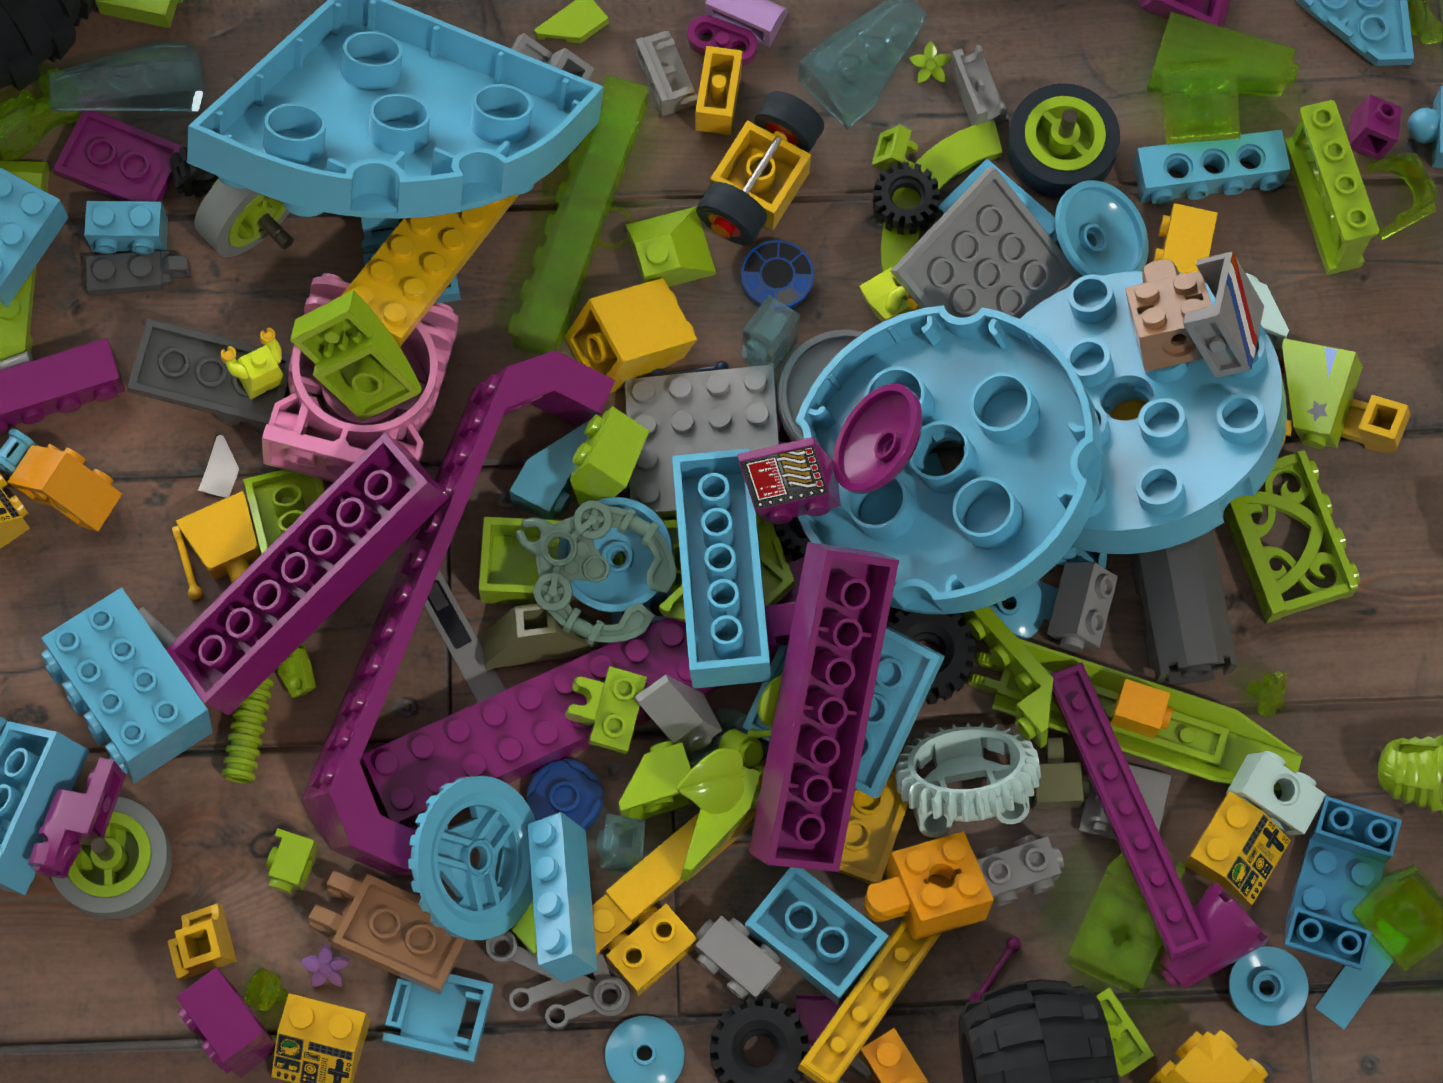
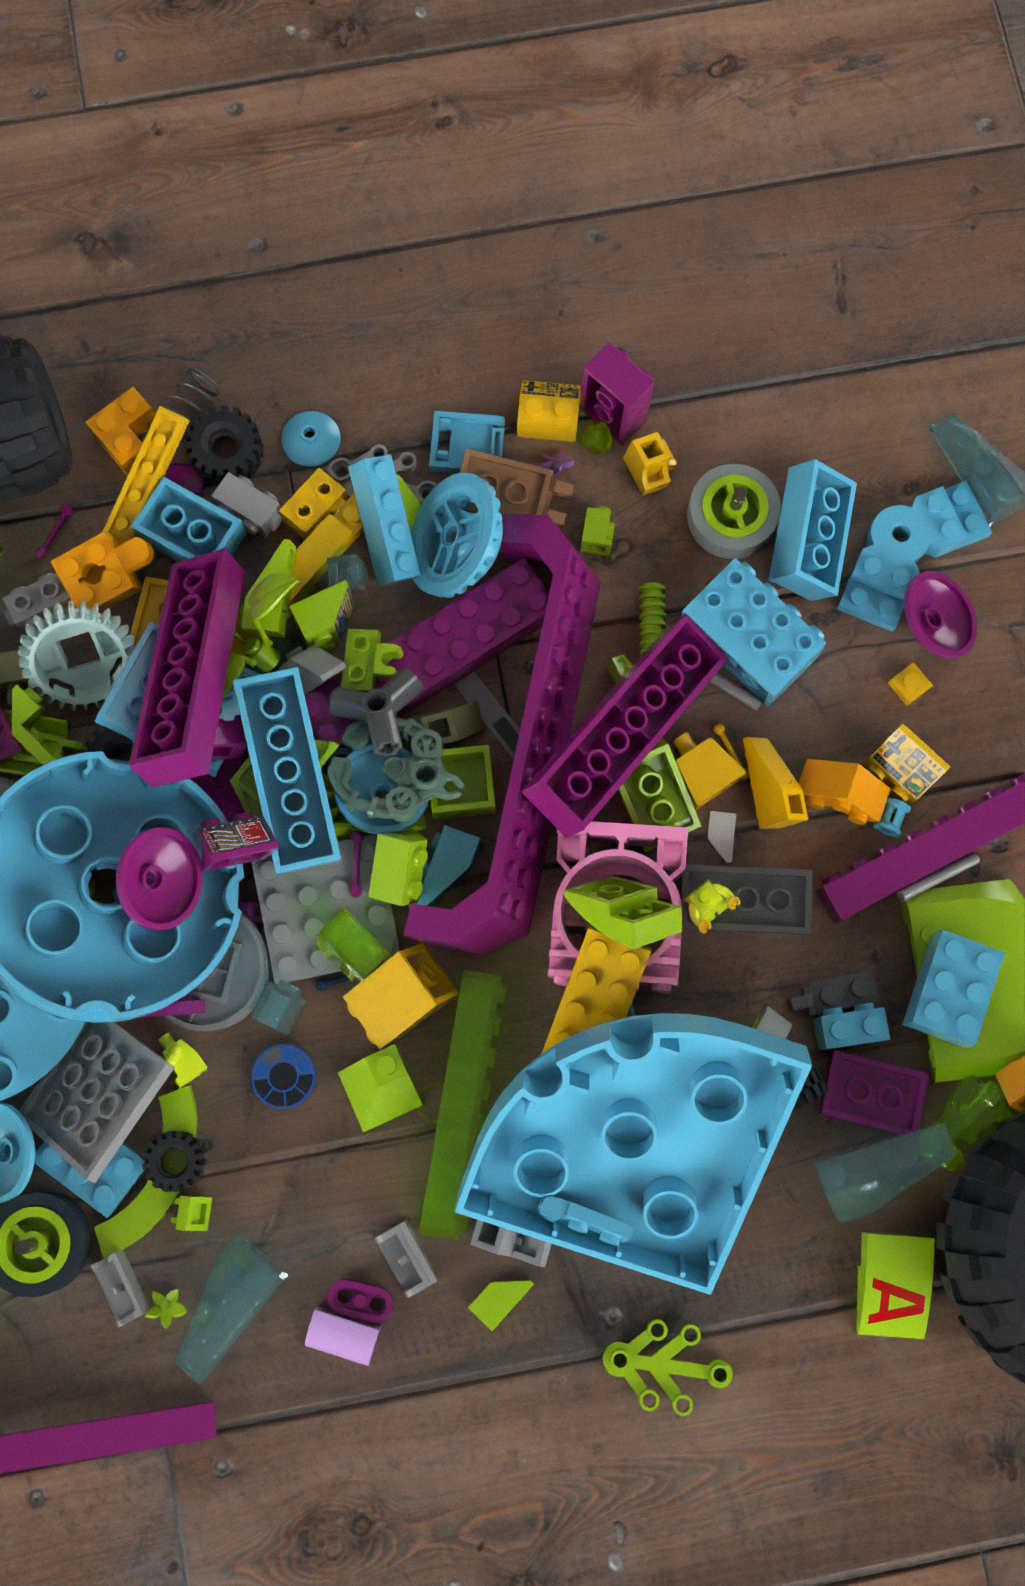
camera: 170 degrees right, 5 degrees up
magenta plate [28,758,126,879] -> none
blue tile [527,759,604,831] -> none
yellow brick [695,46,743,135] -> none
brick [696,91,824,245] -> none
none -> clear neon green brick [315,908,389,982]
none -> dark grey piece [329,668,424,757]
none -> magenta hinge [349,831,364,898]
none -> medium azure hinge [537,1195,634,1246]
none -> yellow slope [743,737,808,829]

